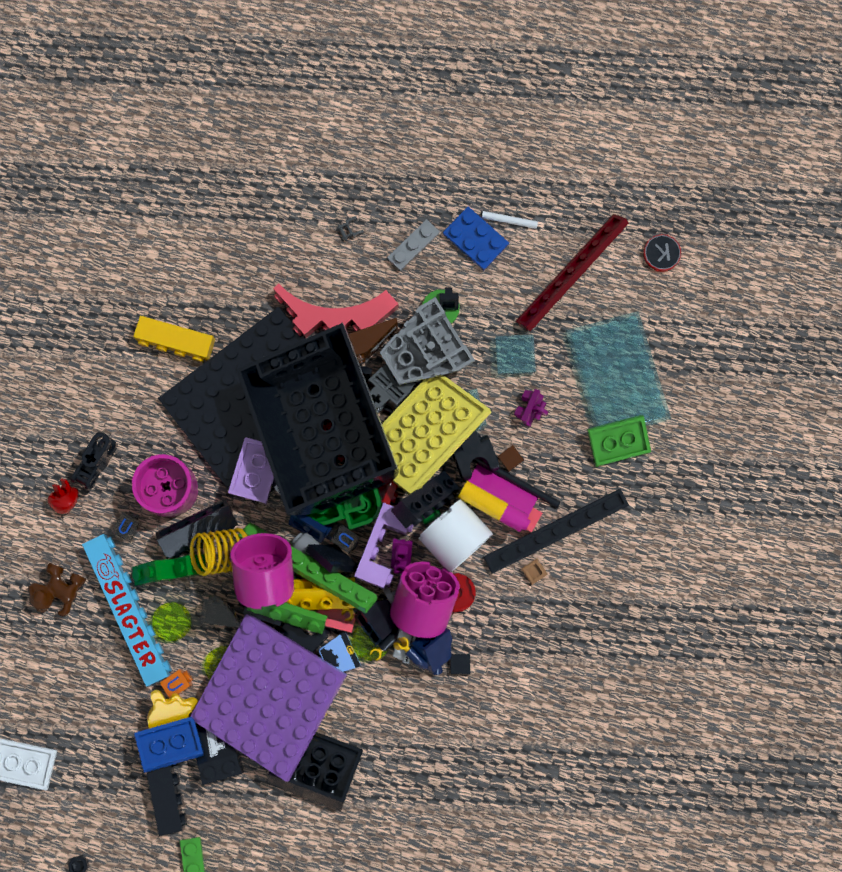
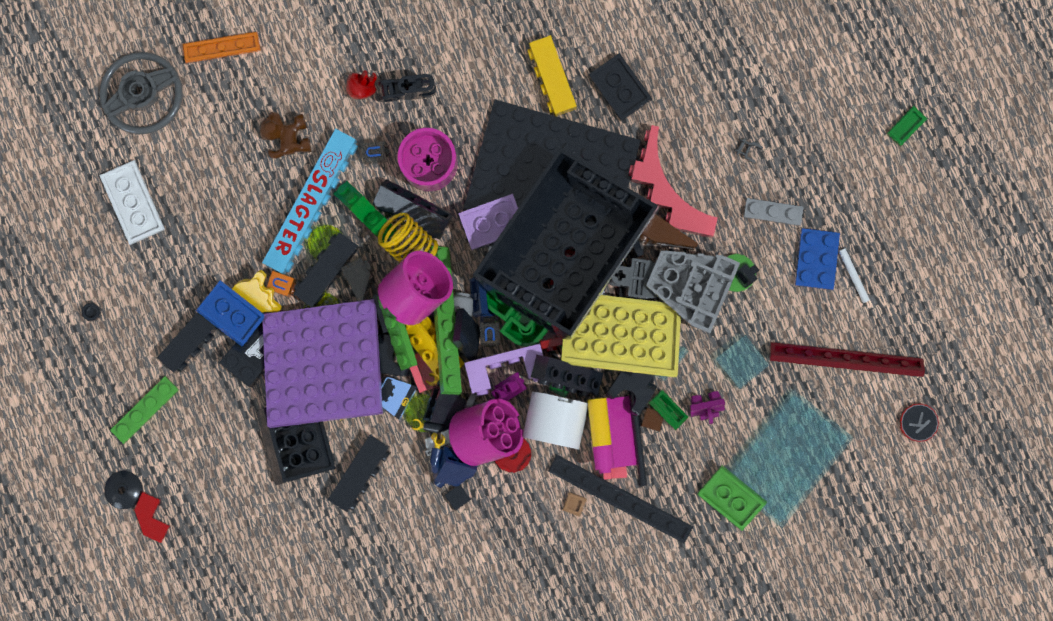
camera: 60 degrees right, 5 degrees up
none -> black brick [293,232,360,307]
none -> black brick [328,434,391,512]
none -> black plate [588,53,652,122]
none -> green tile [649,390,688,431]
none -> green tile [887,106,927,147]

